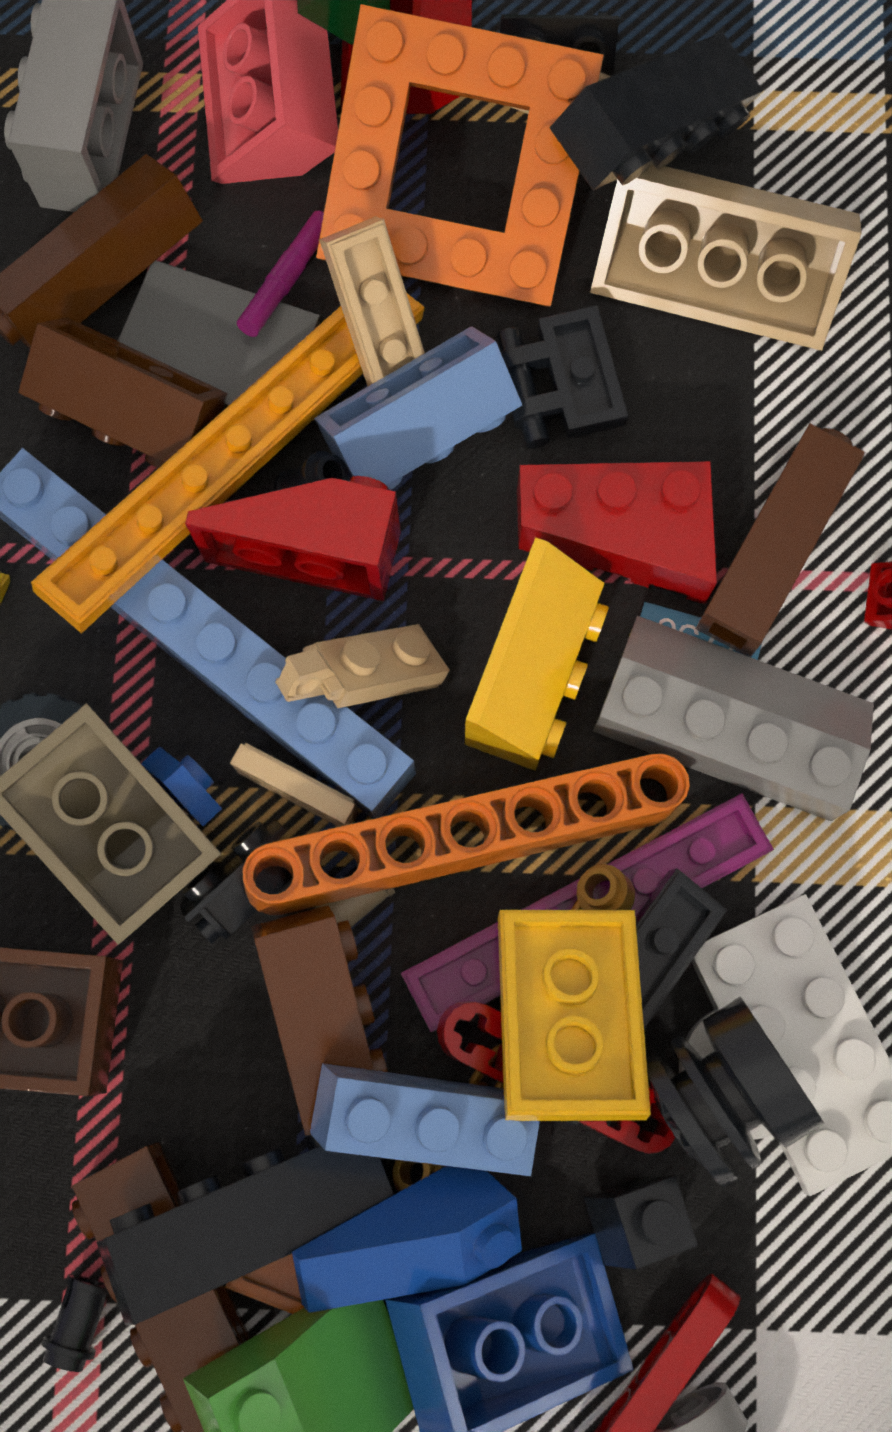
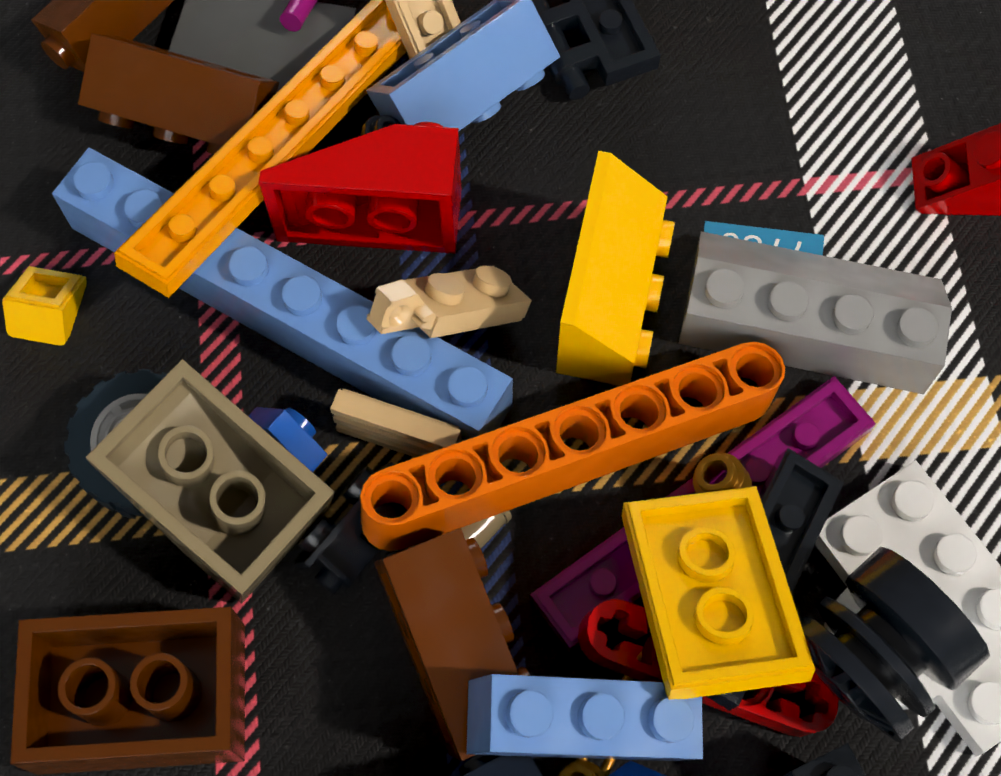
camera: 10 degrees left, 10 degrees down
red wedge [517,461,717,605] -> none
reddish brown brick [695,423,866,657] -> none

